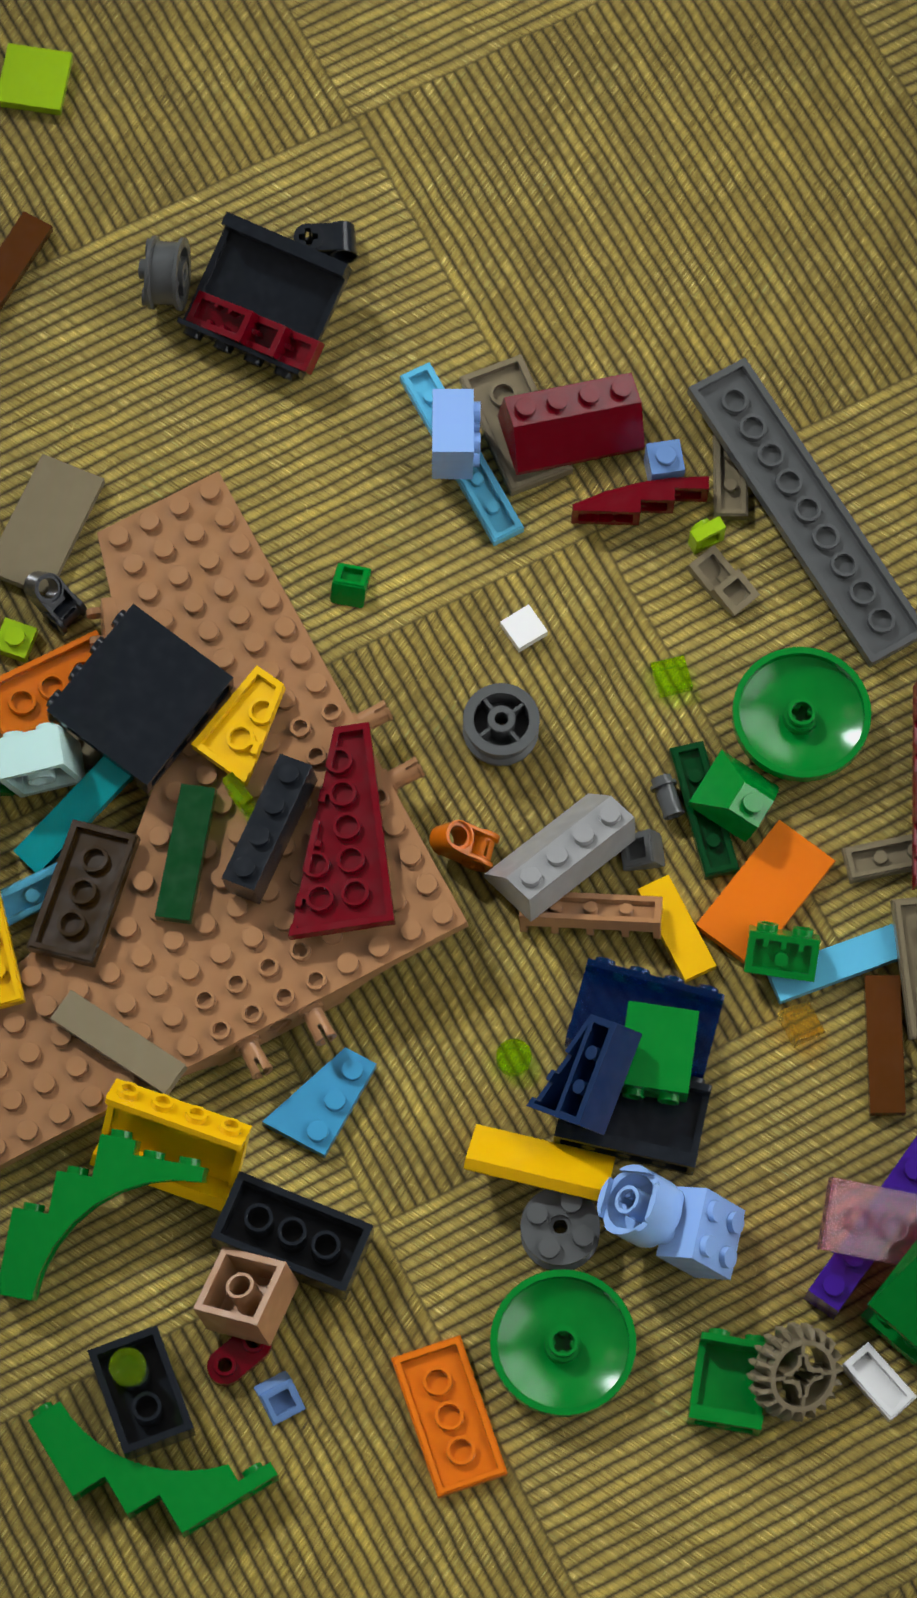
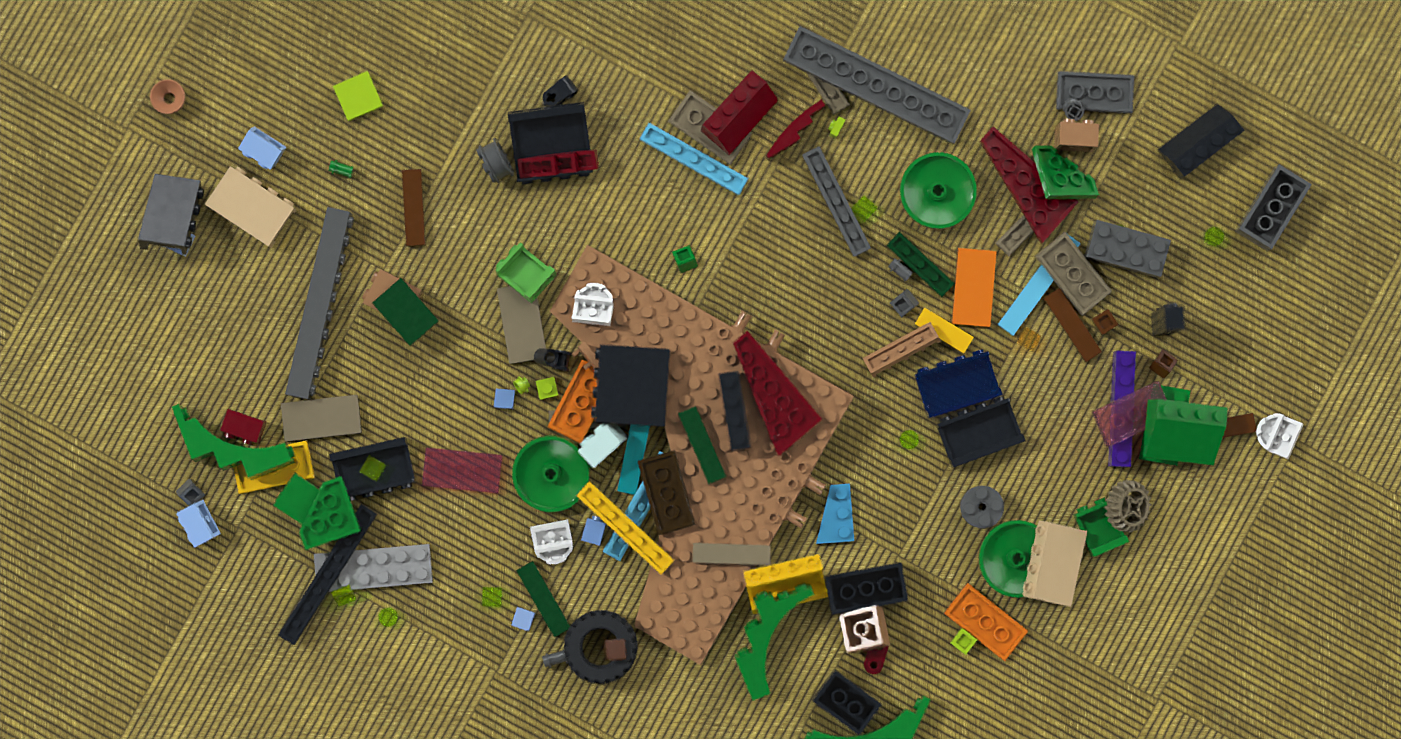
camera: 35 degrees left, 15 degrees up
clear neon green tile [109,1348,147,1387] -> none
yellow wing [191,665,286,787] -> none
clear neon green tile [222,772,256,817] -> none
medium blue slope [254,1371,306,1426] -> none
orange piece [429,820,500,872] -> none
light blue brick [432,389,481,479] -> none
dark grey wheel [463,683,540,766] -> none
yellow tile [463,1124,616,1201] -> none
light grey slope [484,793,636,922] -> none
white tile [500,604,548,652] -> none
dark blue wedge [526,1014,642,1135] -> none
light blue brick [597,1164,684,1248] -> none
green panel [620,1001,700,1105] -> none
medium blue brick [644,439,685,481] -> none
light blue brick [656,1186,745,1280] -> none
dark tan slope [686,545,760,617] -> none
green slope [687,749,780,843] -> none
green bracket [743,921,821,982] -> none
white tile [842,1342,917,1422] -> none
none -> bright green panel [495,242,557,304]
none -> white slope [572,283,614,326]
none -> dark grey plate [802,146,871,257]
none -> lime plate [950,628,977,655]
none -> tan panel [1023,521,1087,607]

